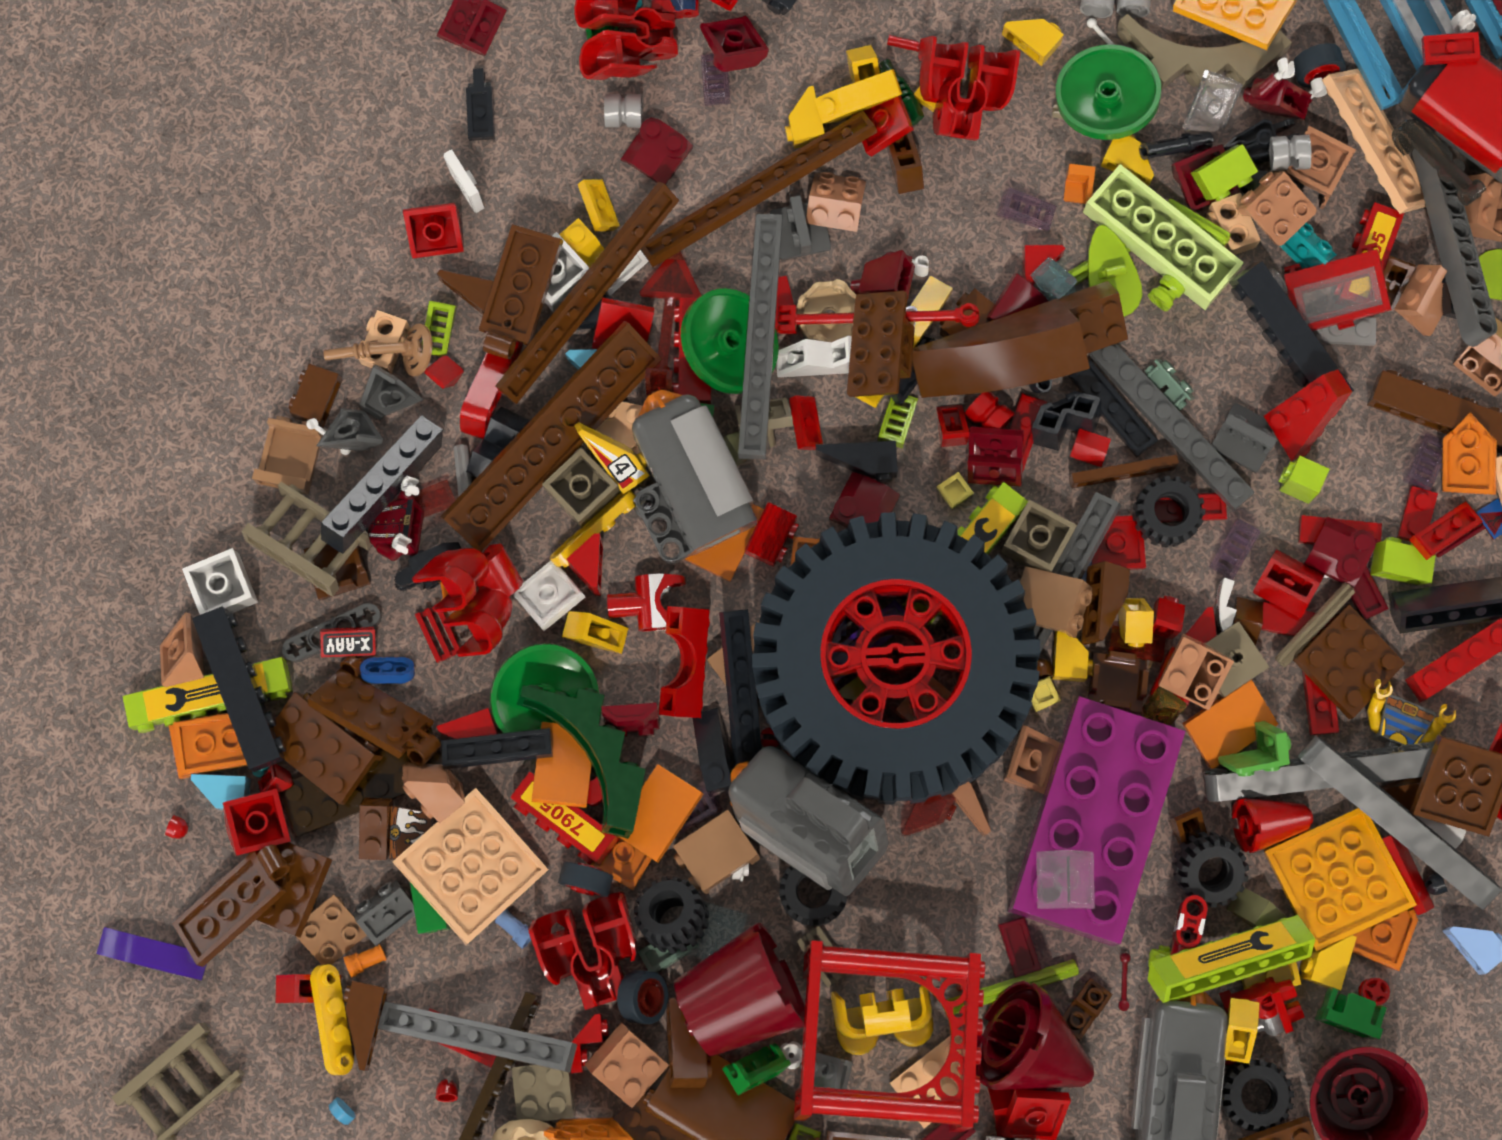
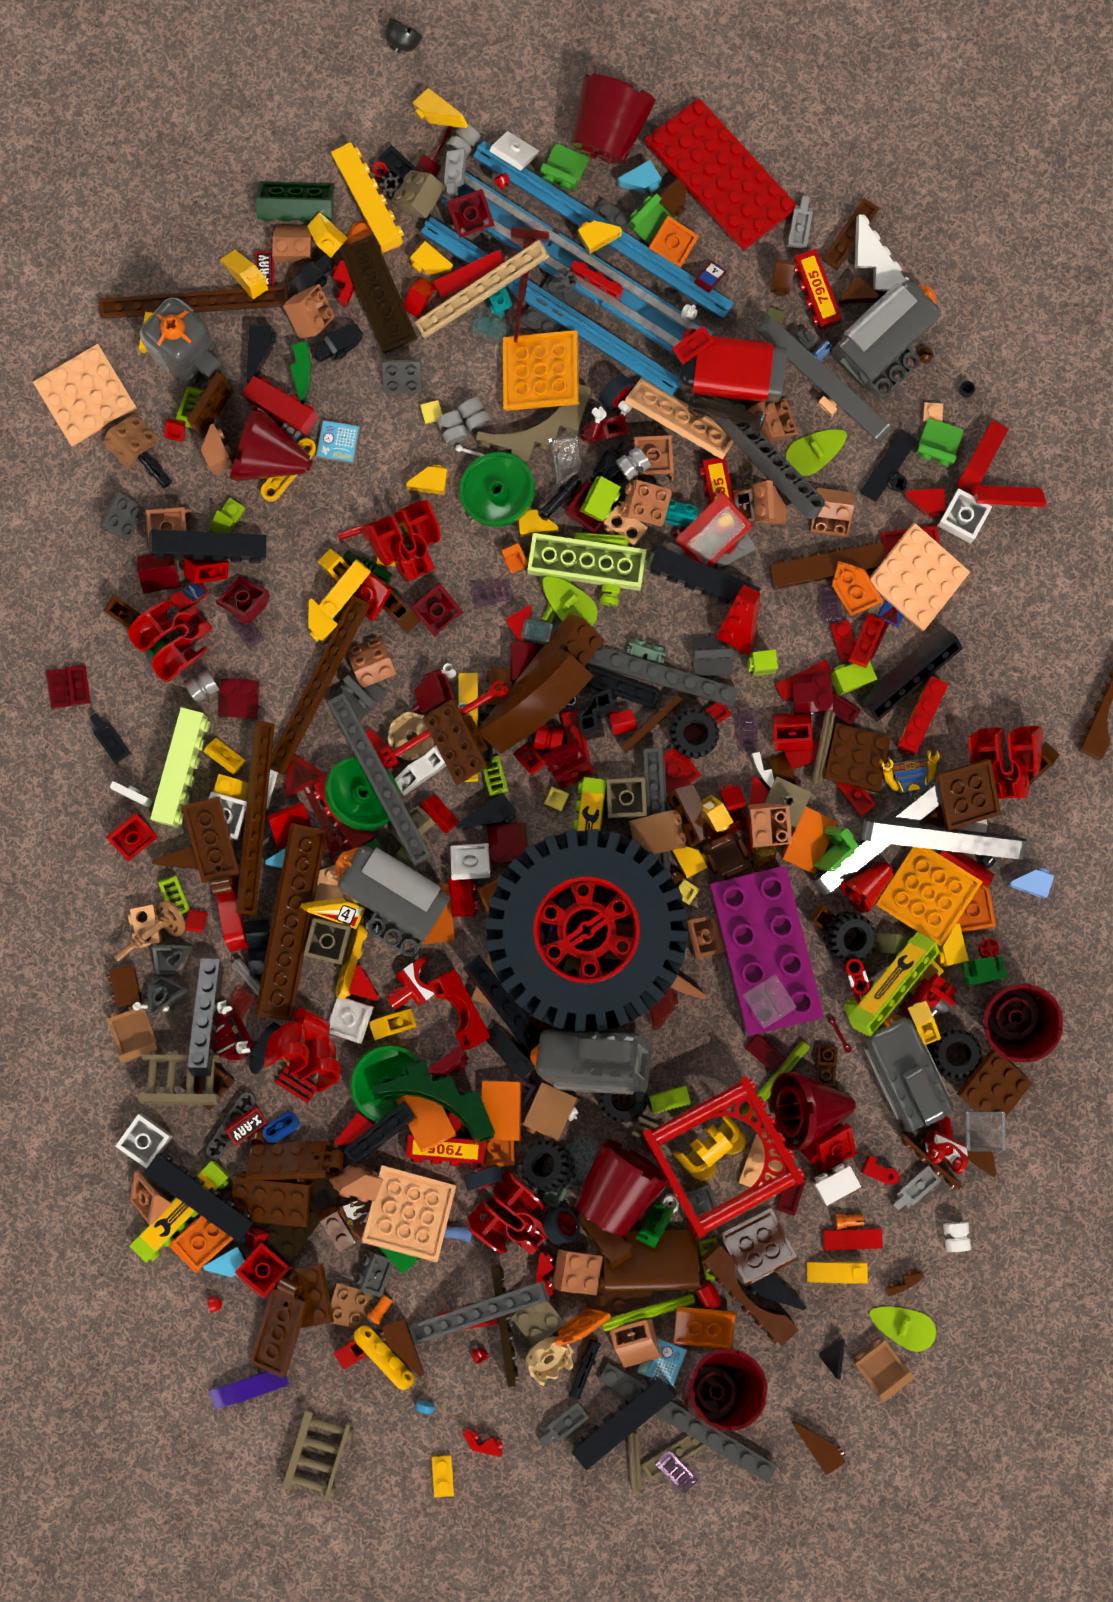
camera: 35 degrees left, 5 degrees up
none -> yellowish green brick [150,707,210,828]
none -> dark red slope [410,583,464,637]
none -> white plate [450,843,490,880]
none -> lime brick [648,1086,691,1114]

